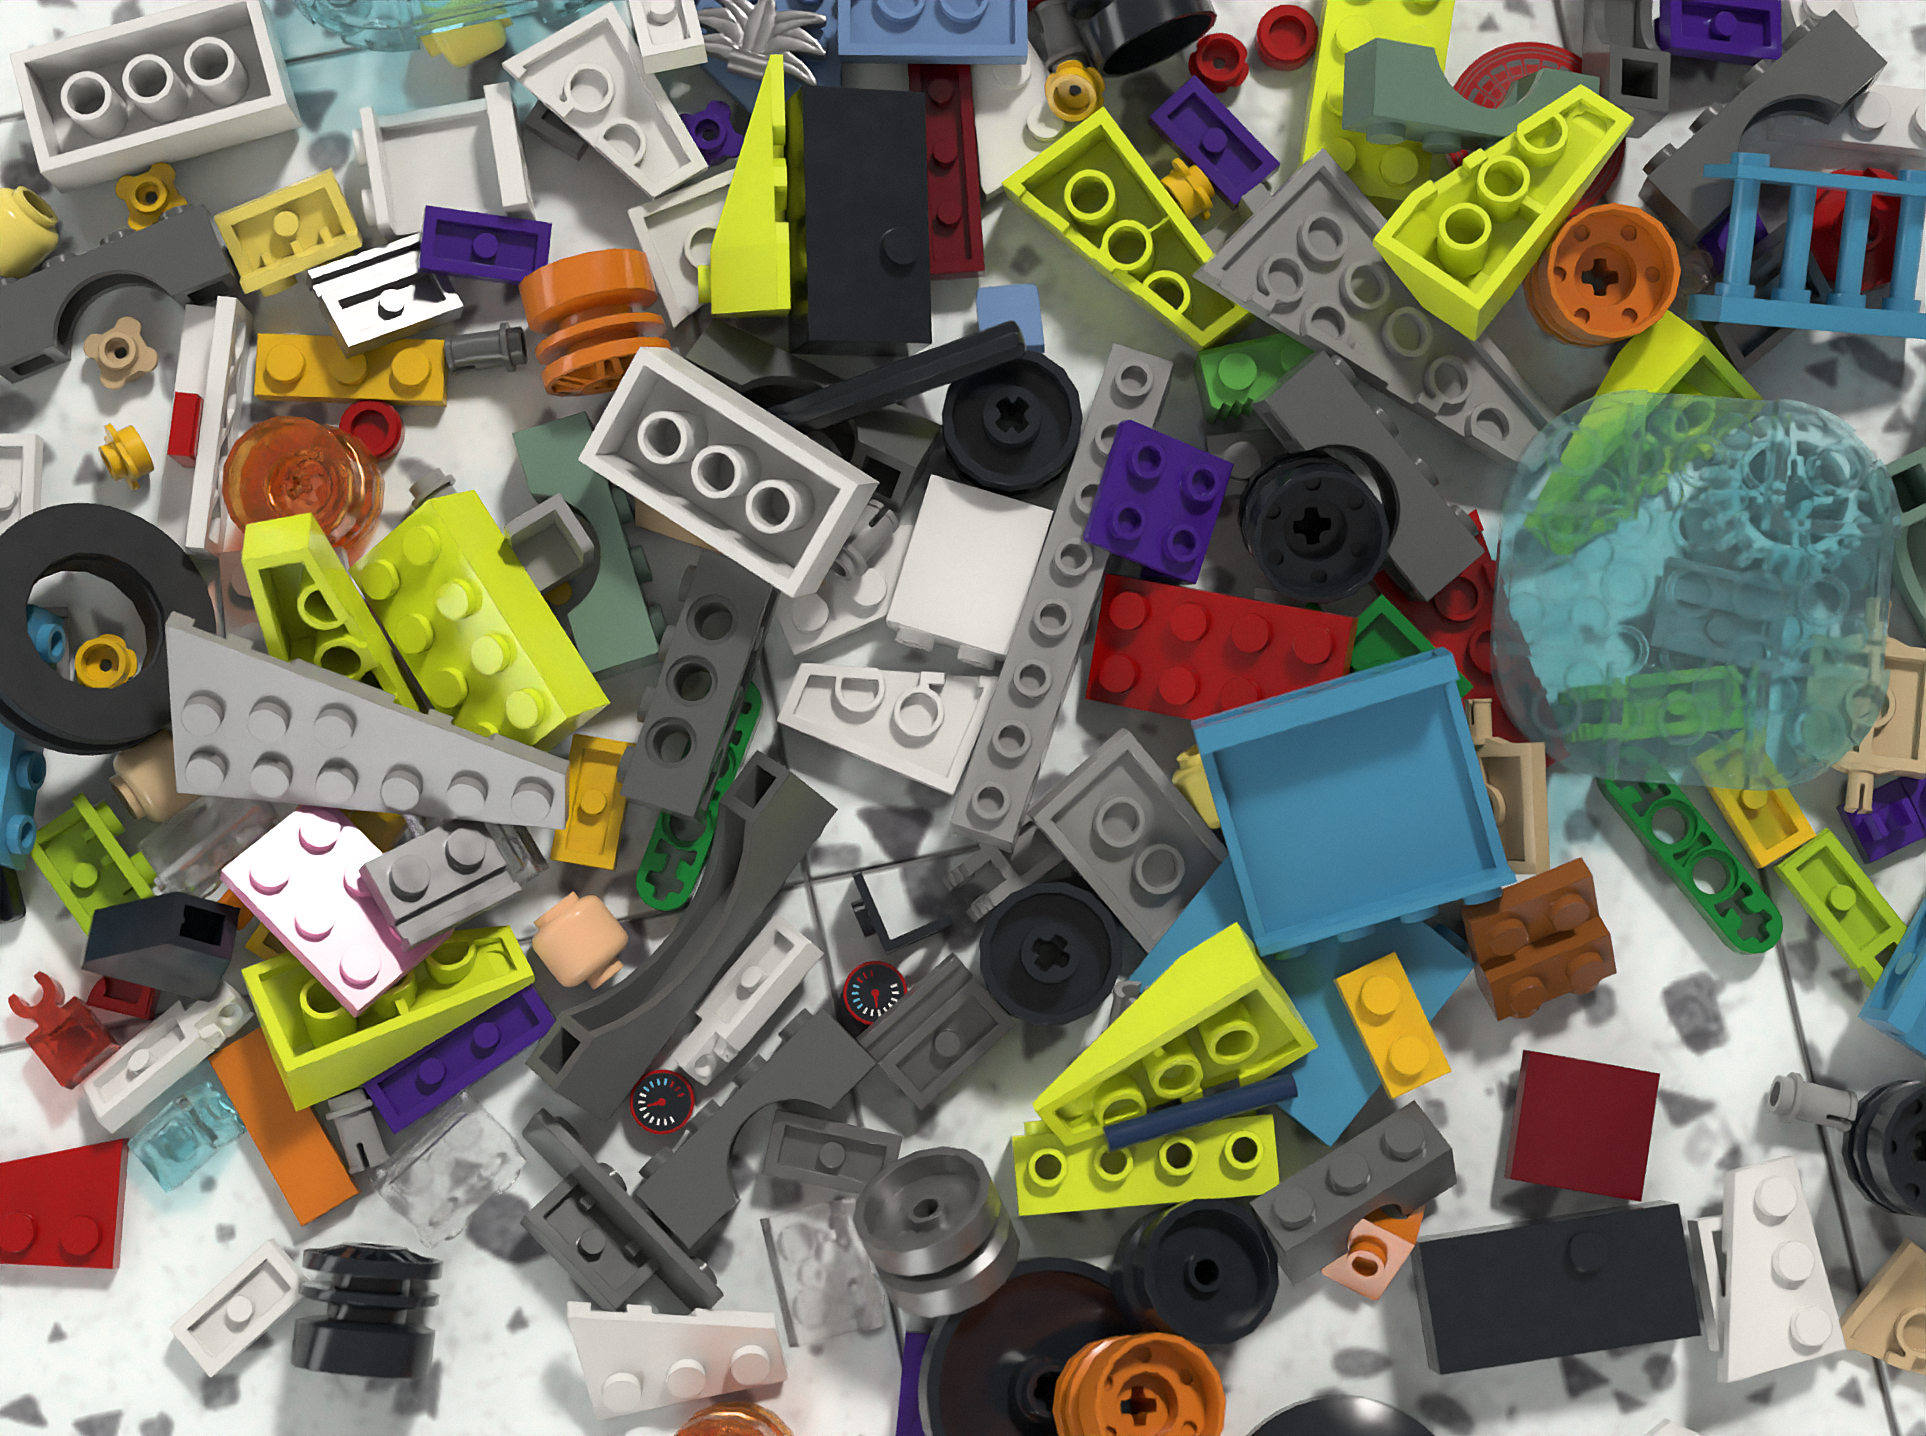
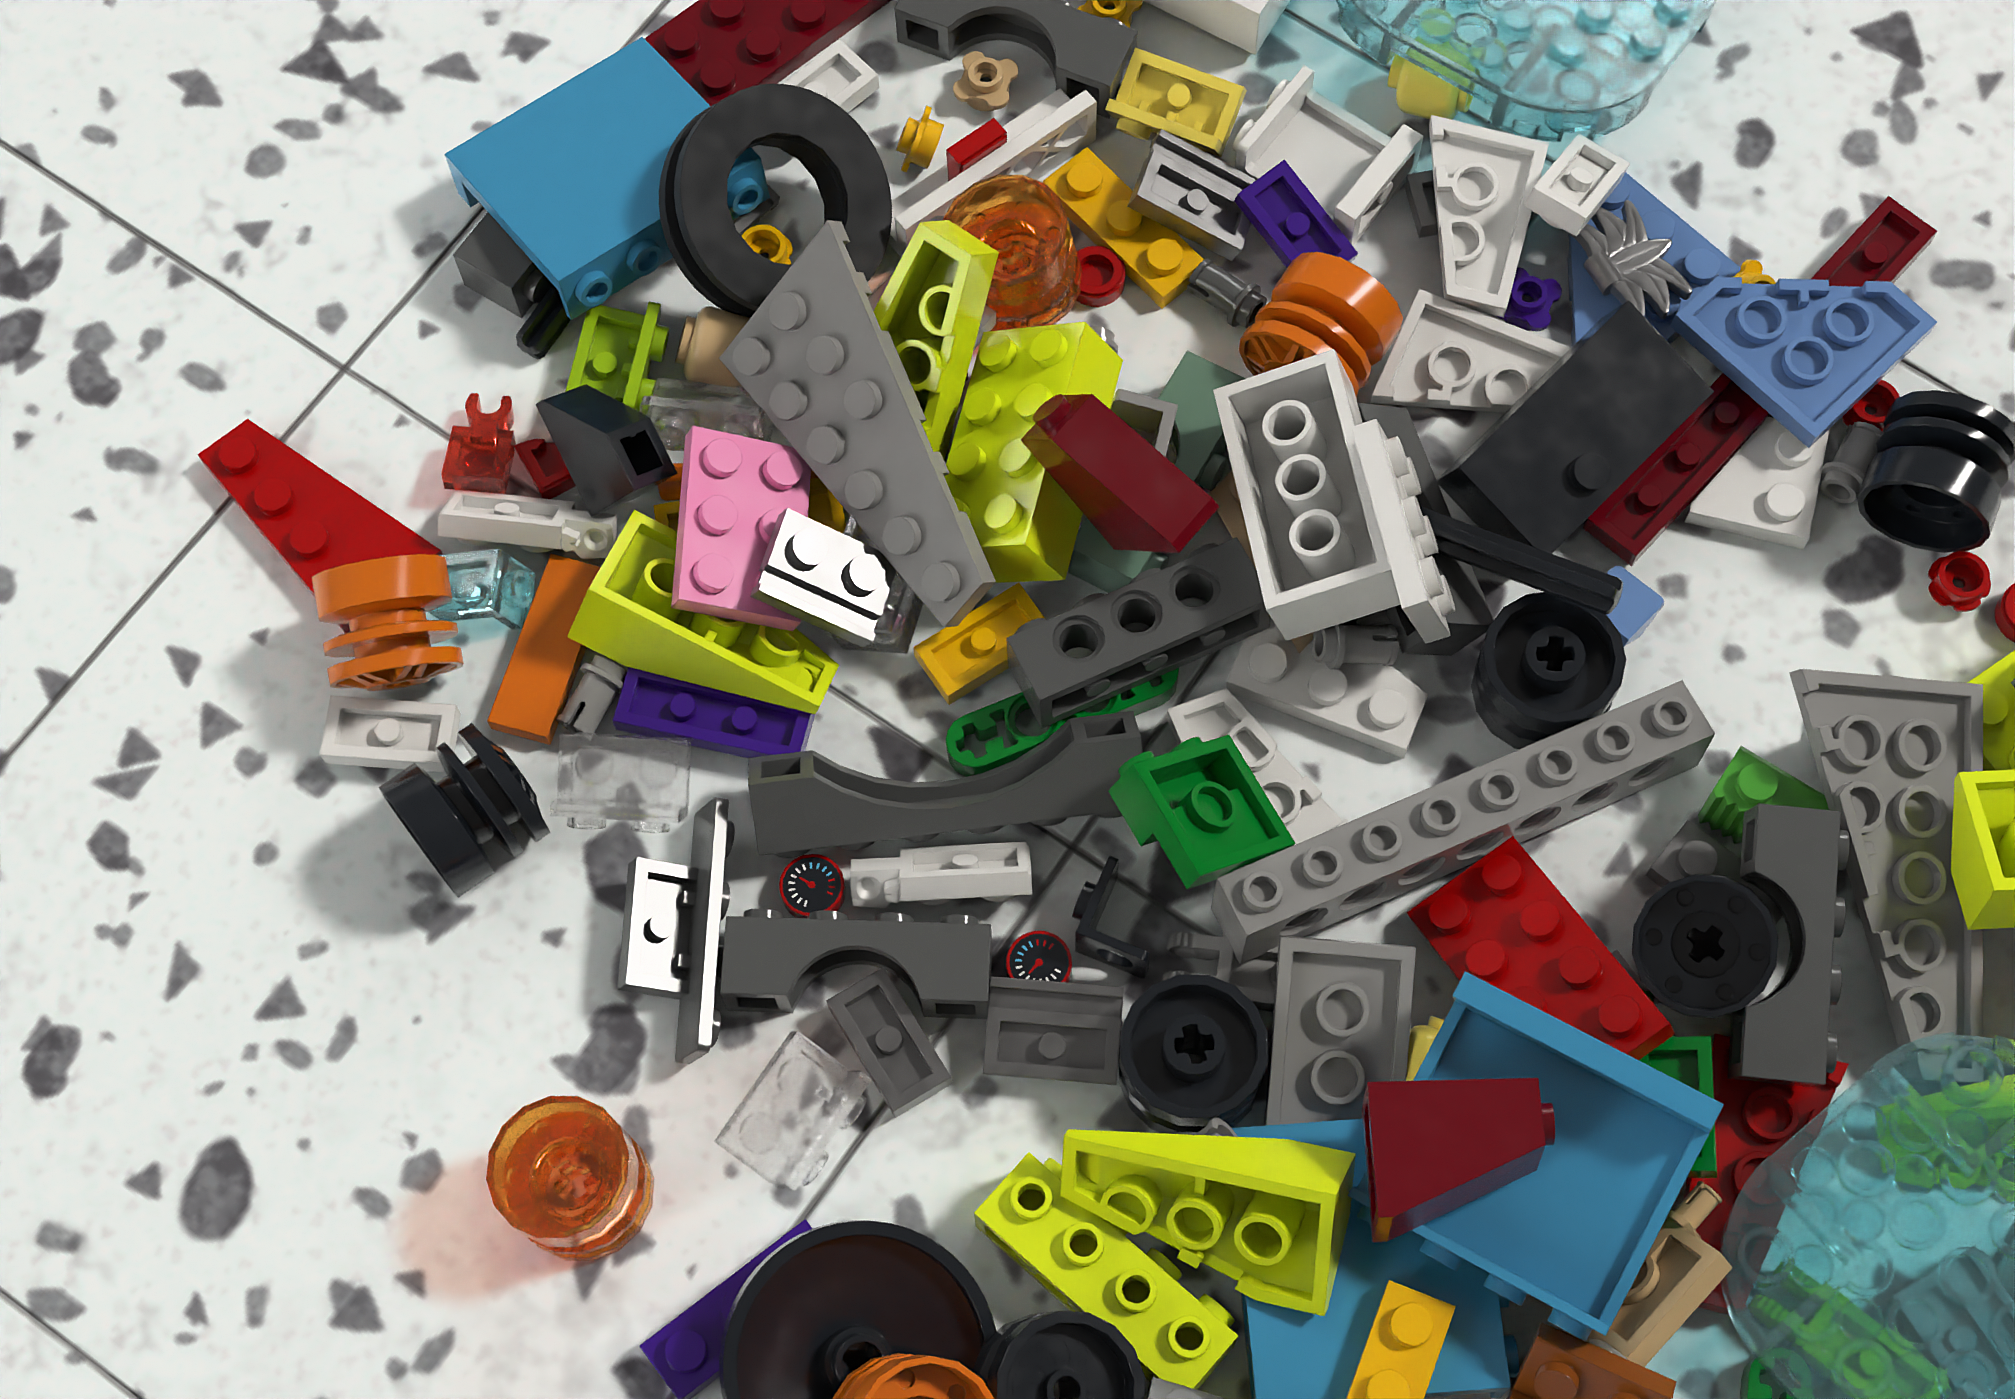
camera: 50 degrees right, 15 degrees down
light nougat head [532,891,628,990] -> none
white wing [567,1301,789,1421] -> none
neon yellow wedge [698,54,791,318] -> none
flat silver wheel [853,1146,1020,1318] -> none
white panel [886,474,1053,670] -> none
neon yellow wedge [1001,106,1256,352] -> none
yellow plate [1044,60,1106,122] -> none
dark purple bracket [1083,420,1234,585] -> none
dark blue bar [1102,1072,1298,1153] -> none
dark purple plate [1148,75,1281,212] -> none
yellow plate [1160,158,1215,221] -> none
none -> orange wheel [312,554,464,691]
none -> dark red slope [1021,394,1220,553]
none -> green plate [1108,735,1296,889]
none -> white plate [1351,419,1455,643]
none -> dark red slope [1362,1078,1555,1242]

